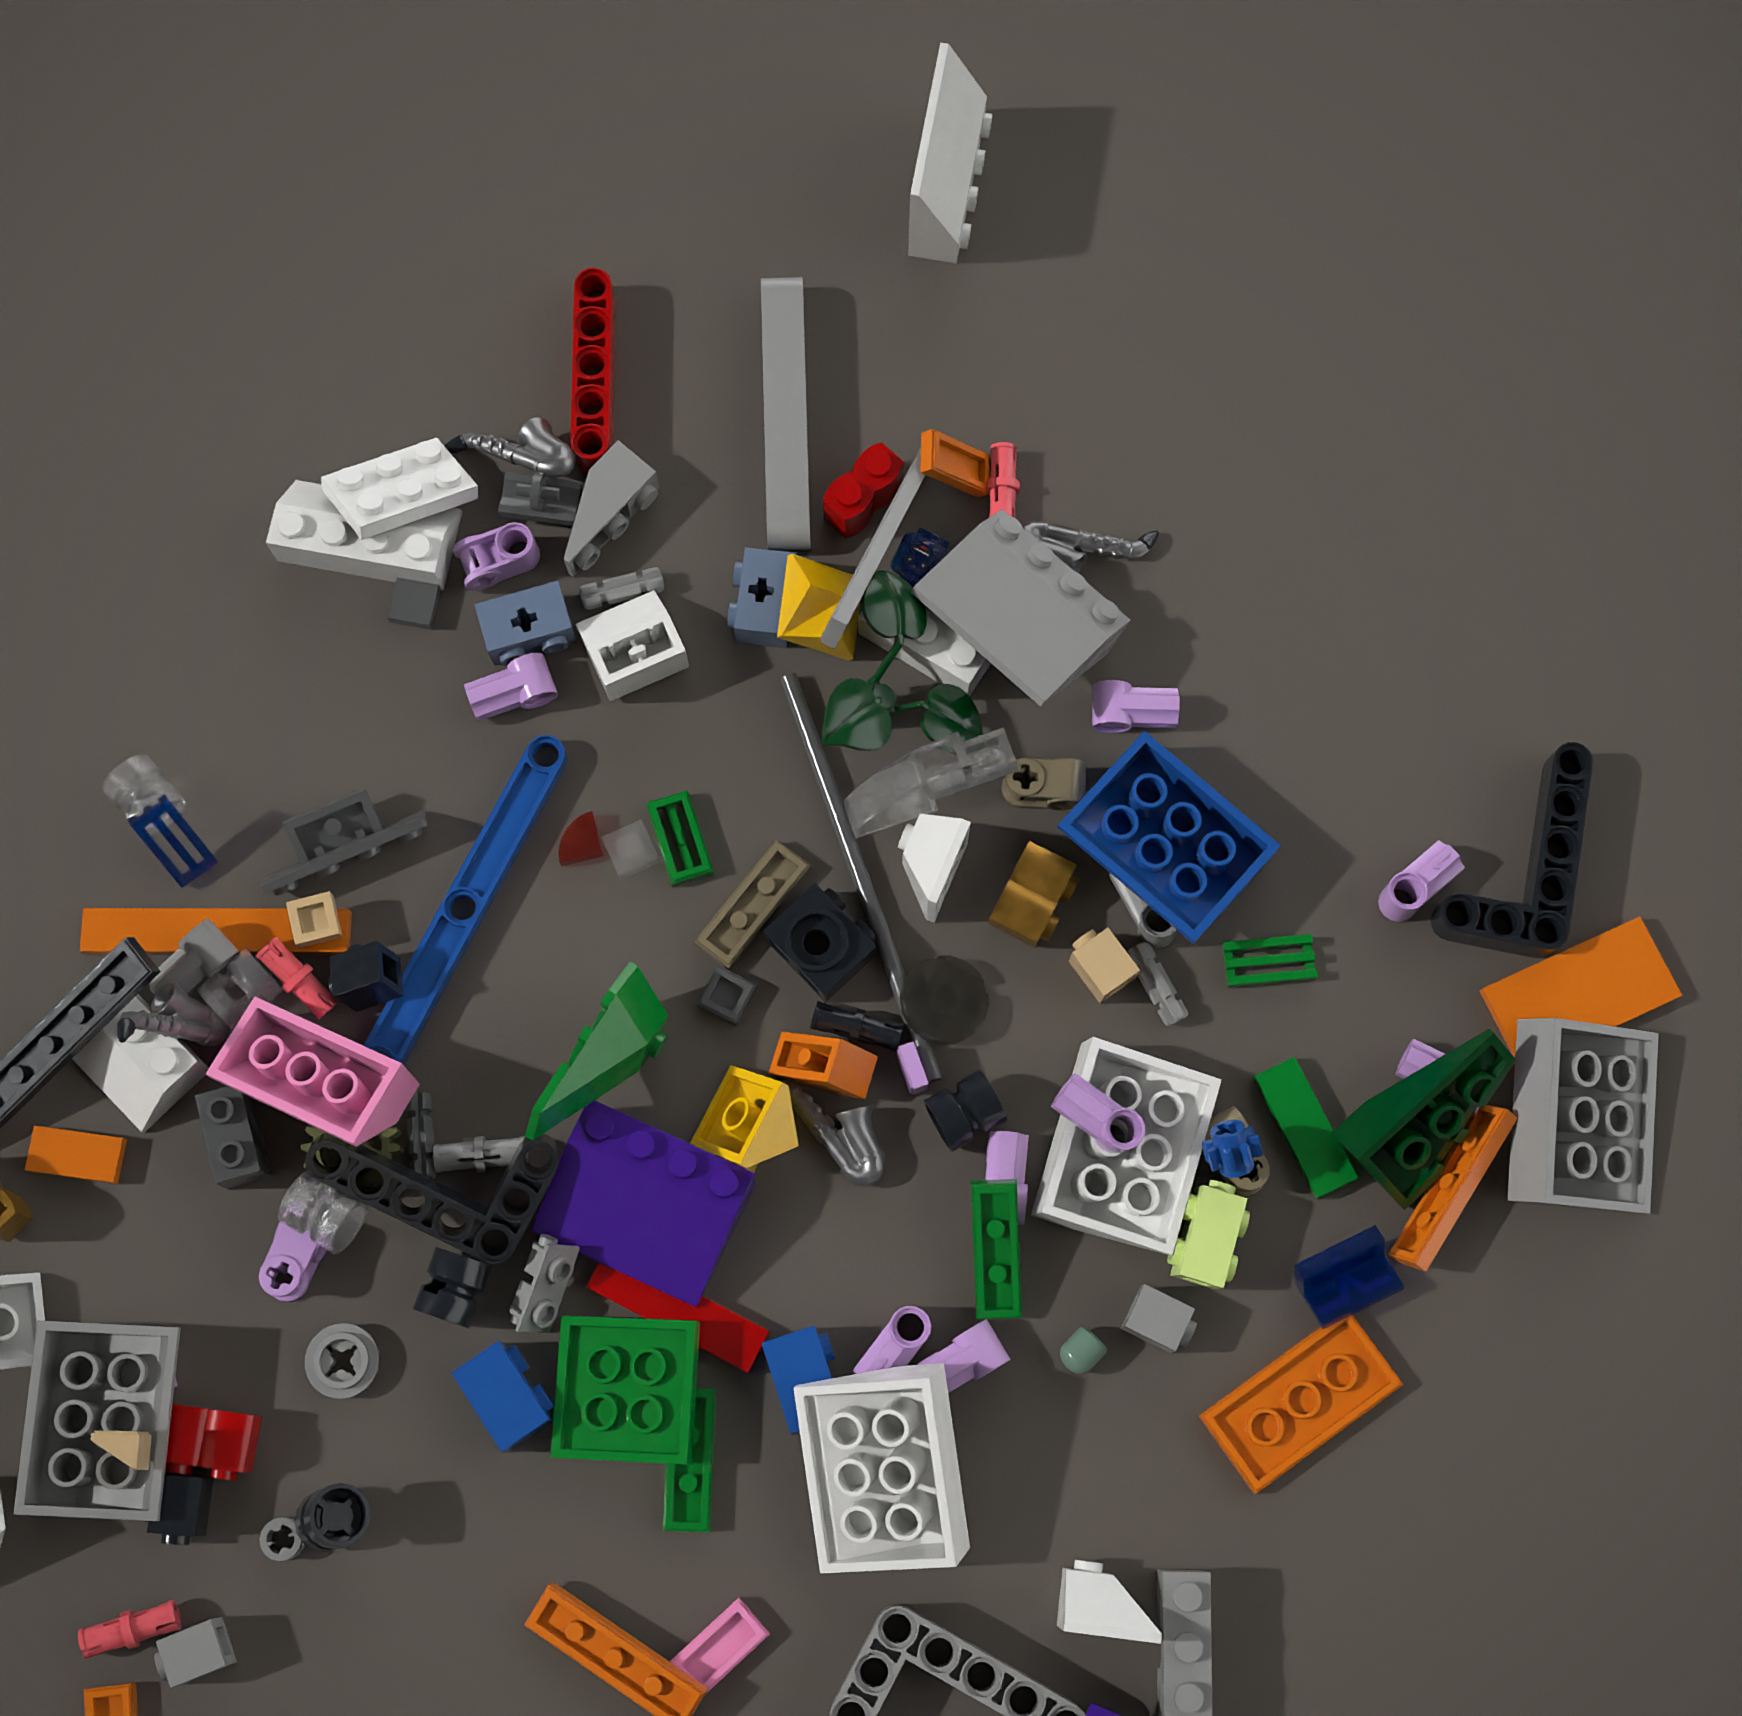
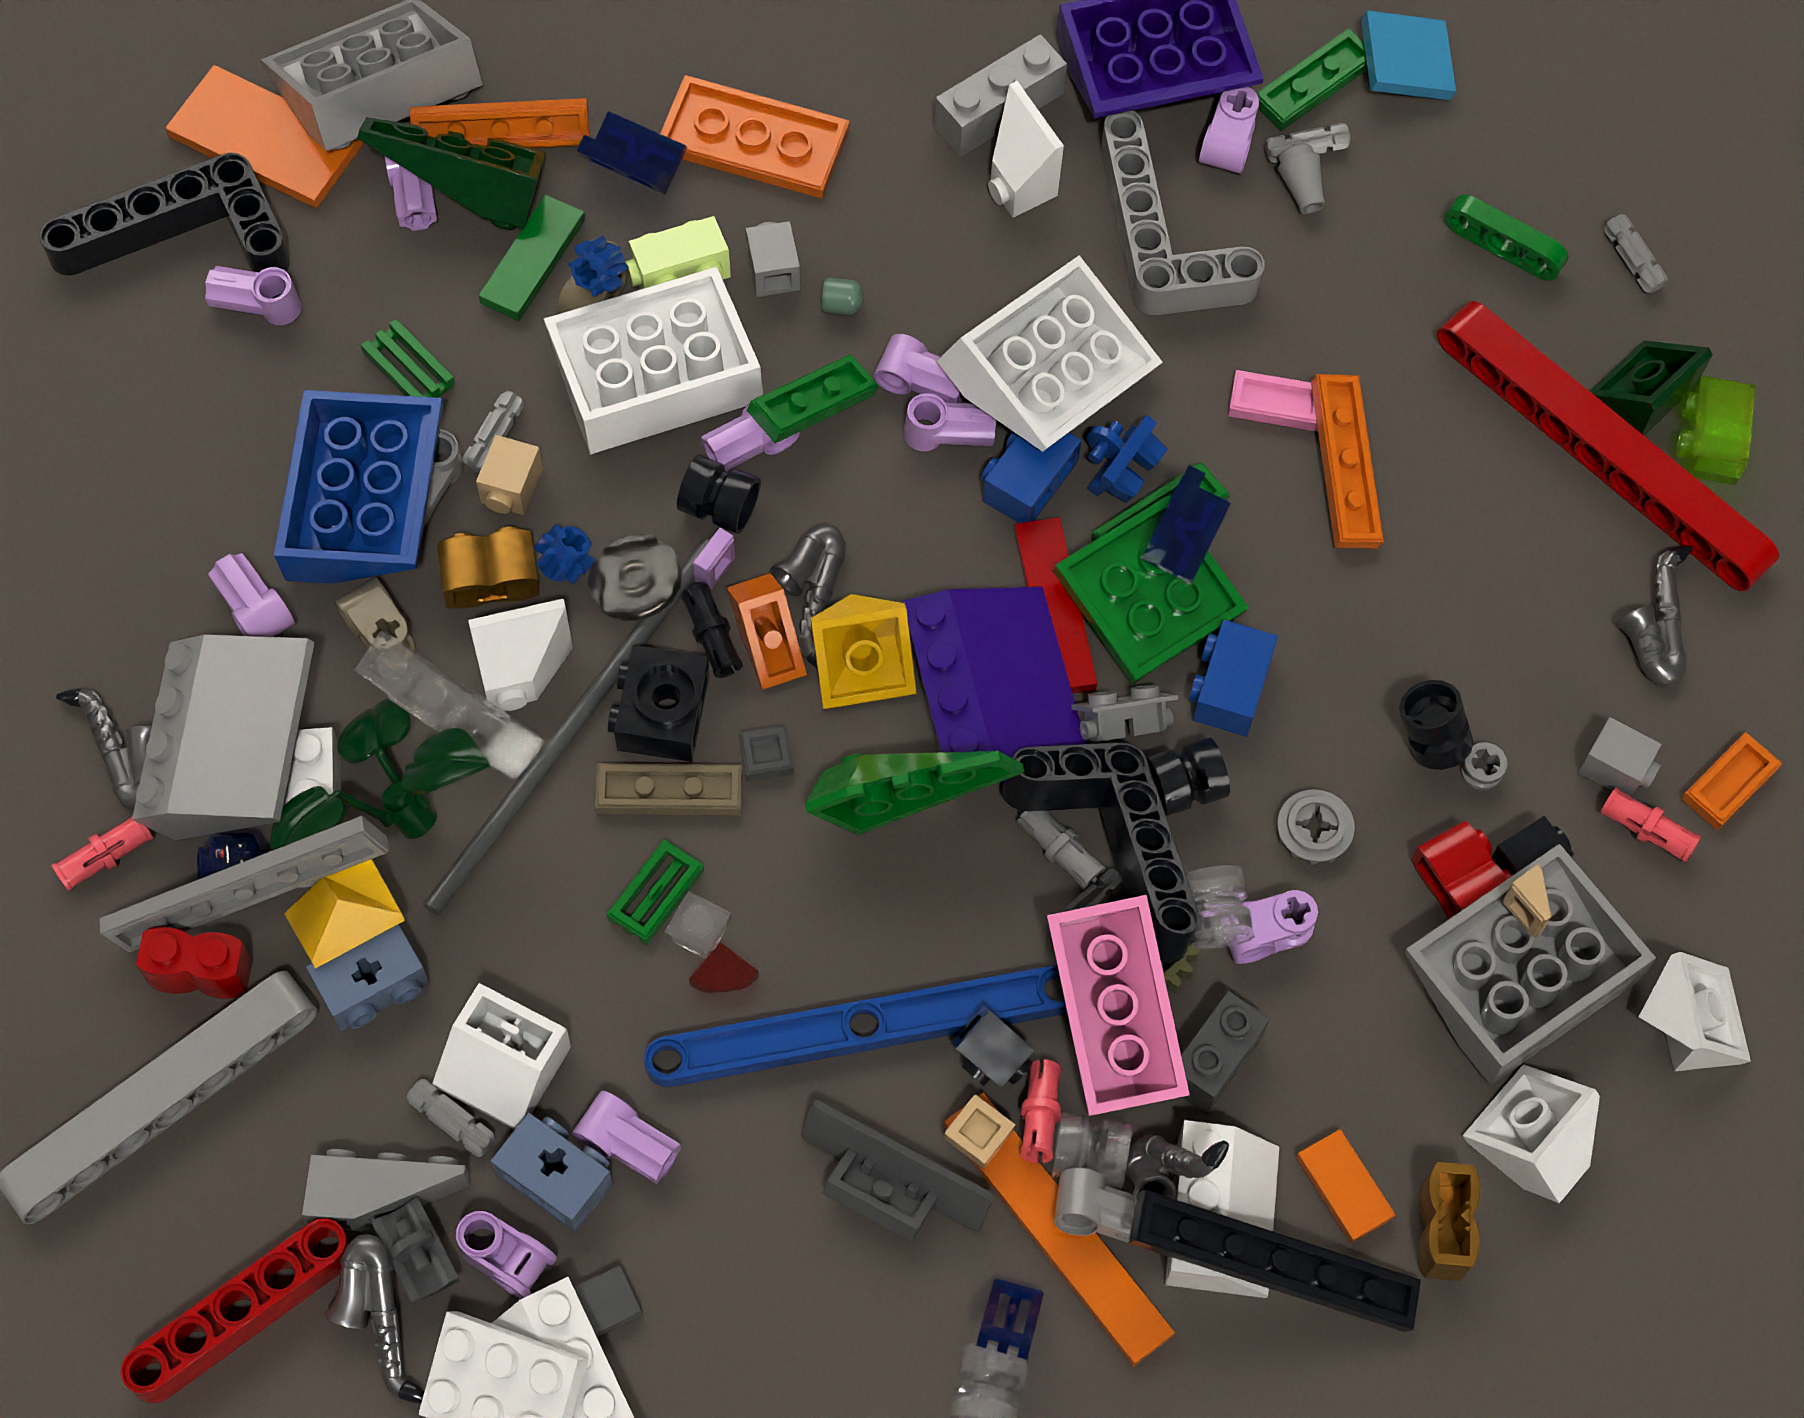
camera: 130 degrees left, 10 degrees down
orange tile [920,429,990,498] -> none
lavender piece [1051,1073,1145,1153] -> none
none -> blue gear [534,524,595,584]
none -> blue hips [1087,415,1168,503]
none -> clear blue panel [1140,465,1231,584]

